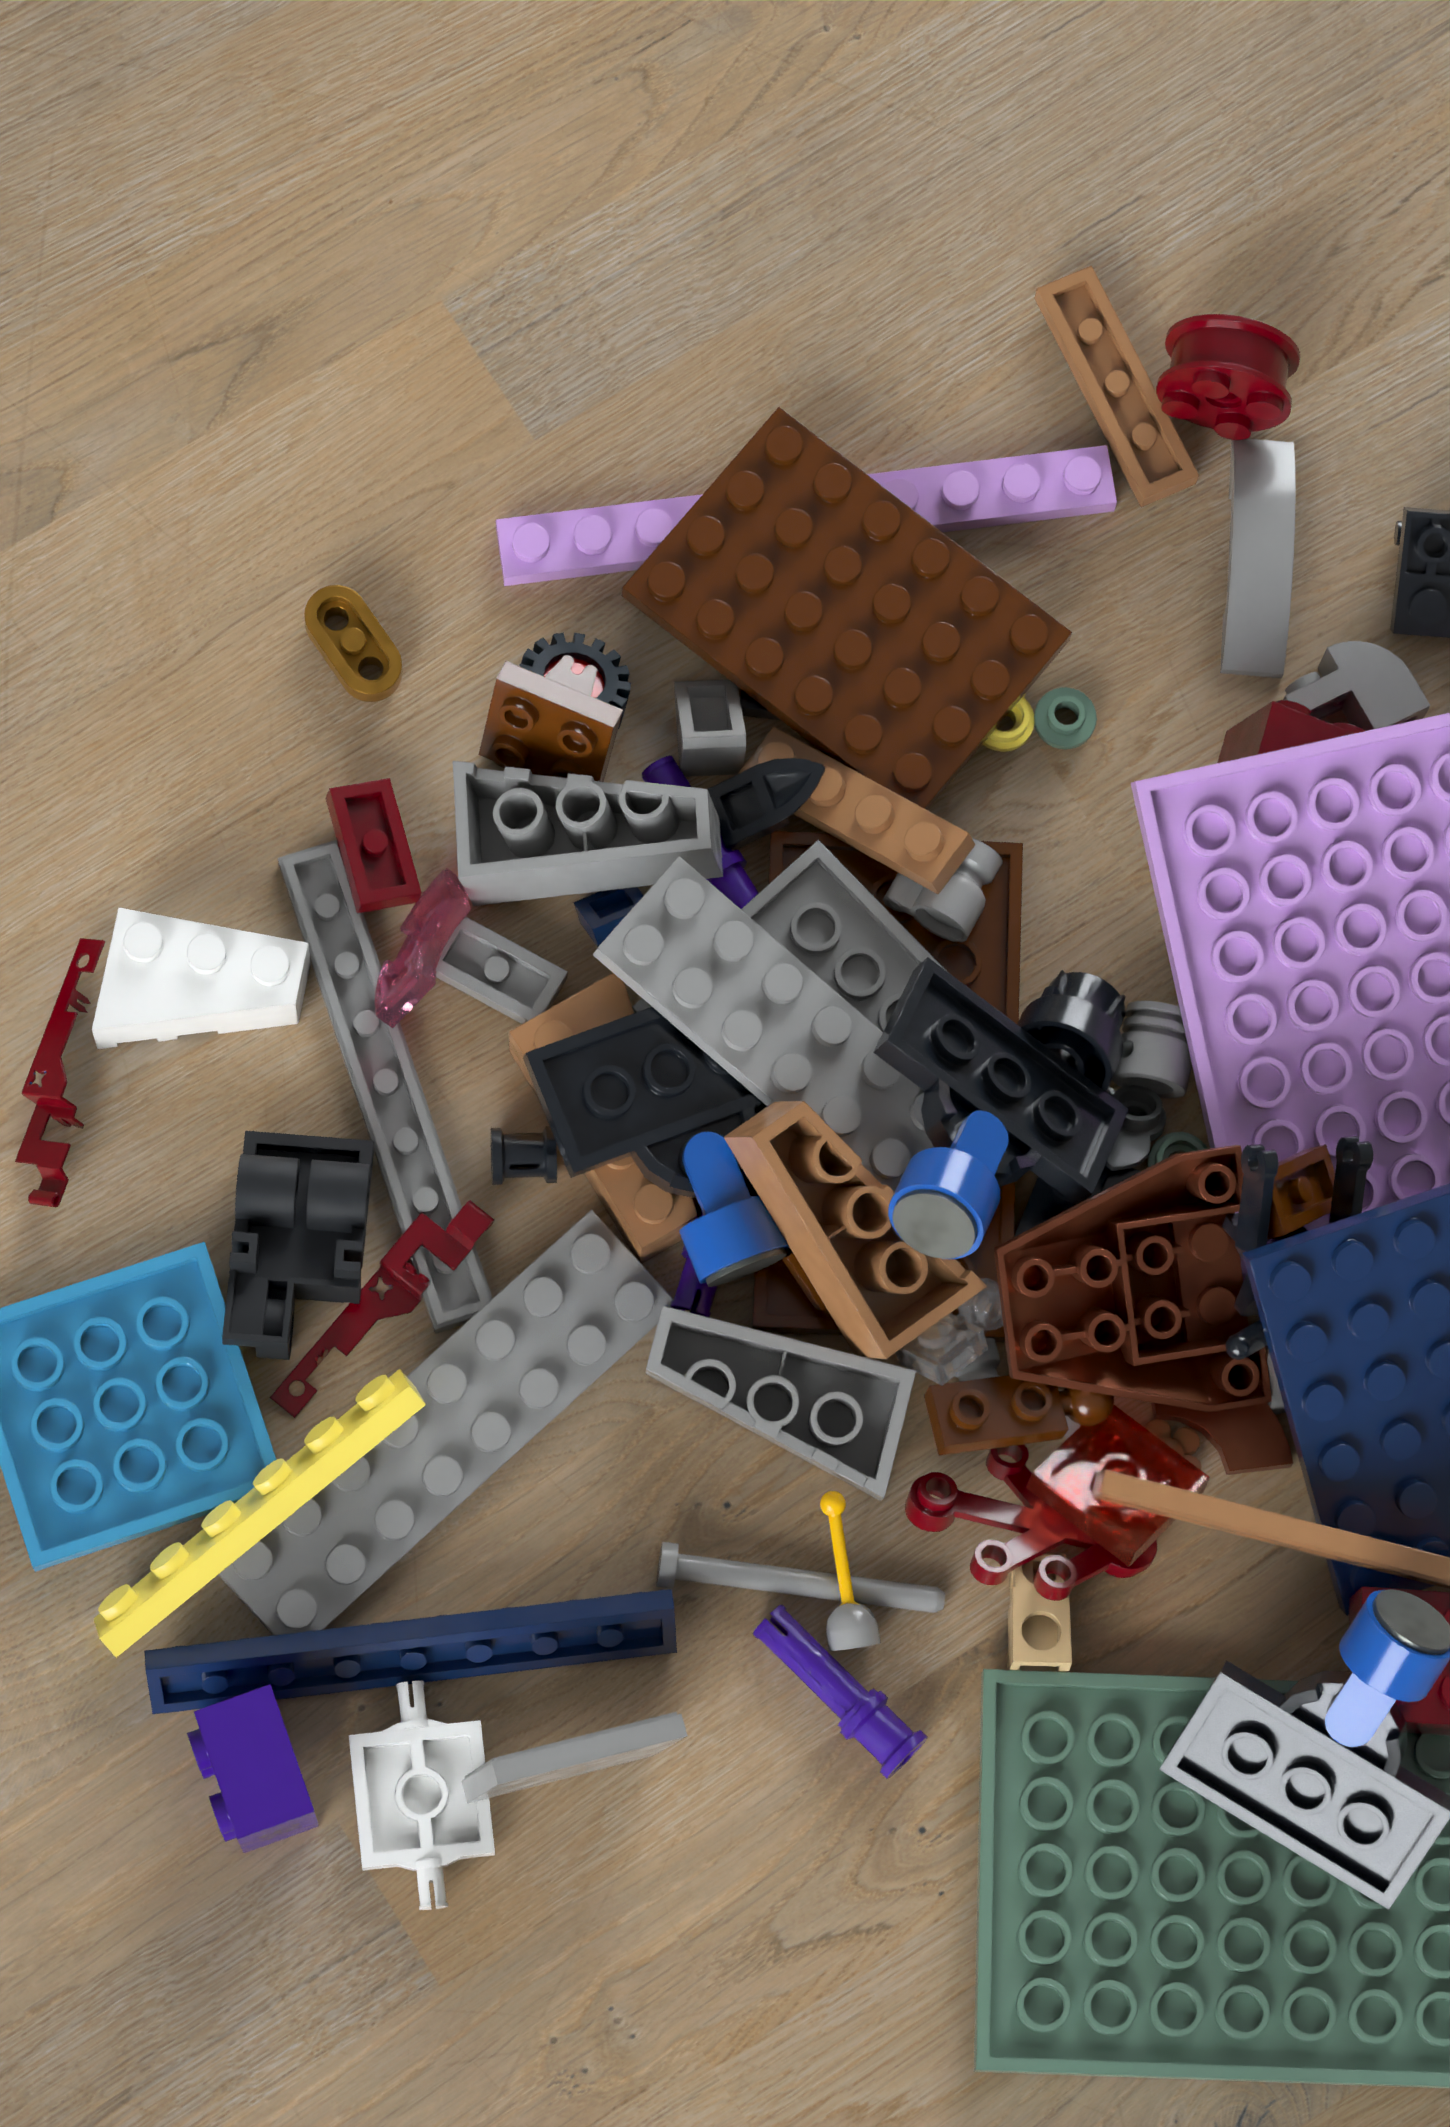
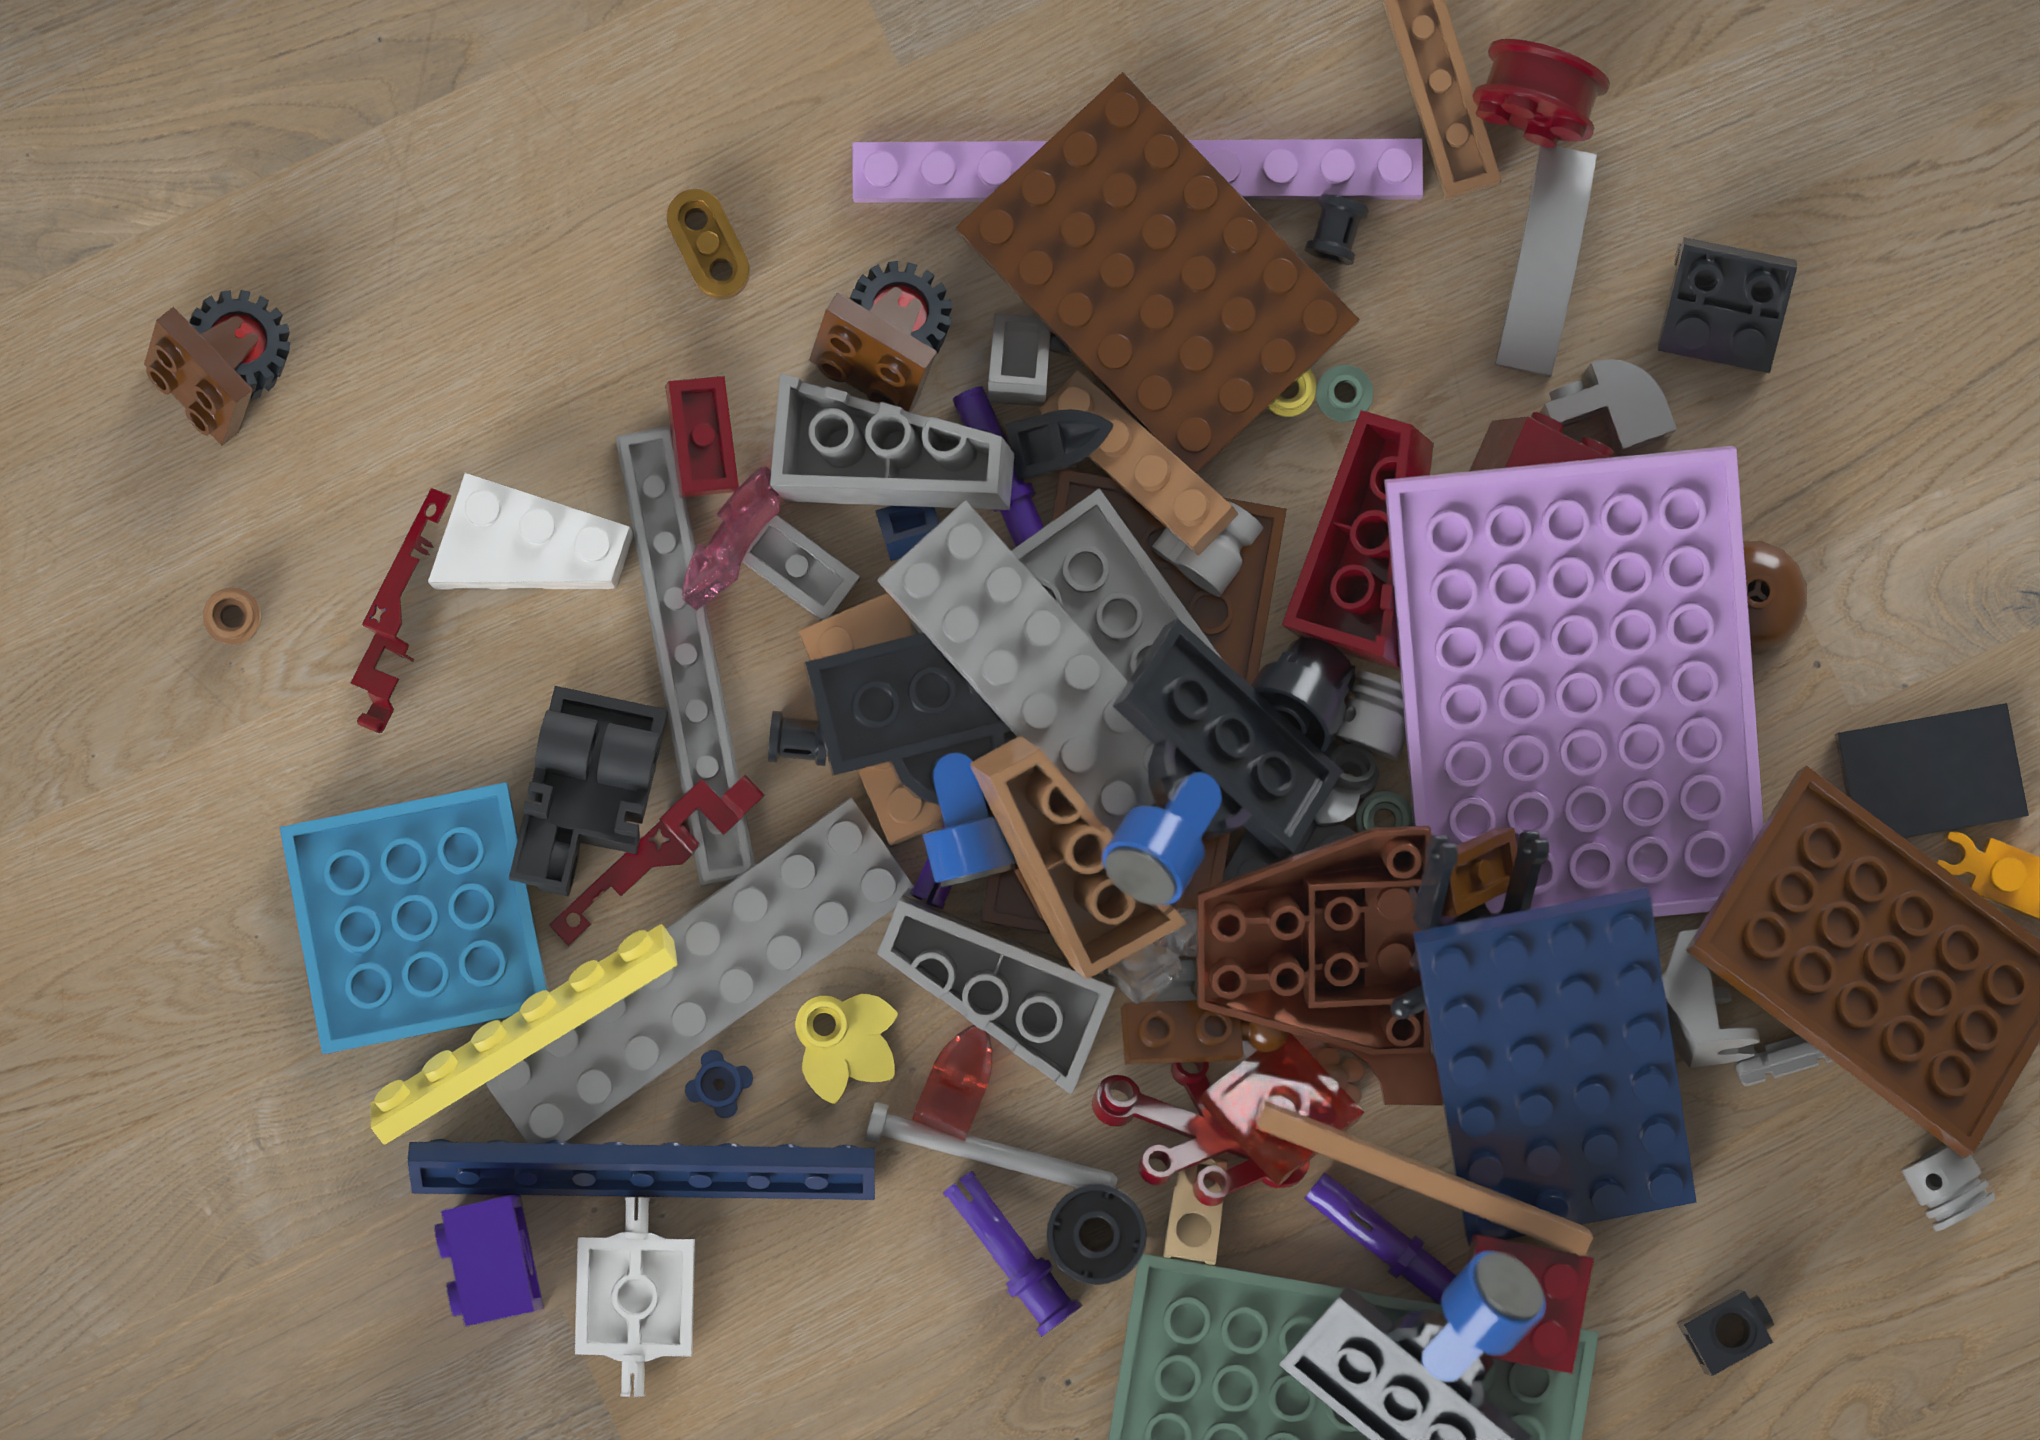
camera: 15 degrees right, 10 degrees up
light grey tile [462,1712,688,1804] -> none
hinge [820,1491,881,1651] -> none
none -> dark blue plate [685,1050,753,1118]
none -> light yellow plate [795,994,898,1104]
none -> clear red plate [912,1025,992,1141]
none -> black piece [1047,1184,1147,1285]
none -> dark red wedge [1282,410,1434,671]
none -> dark purple pin [1304,1172,1457,1305]
none -> black bush [1305,194,1369,265]

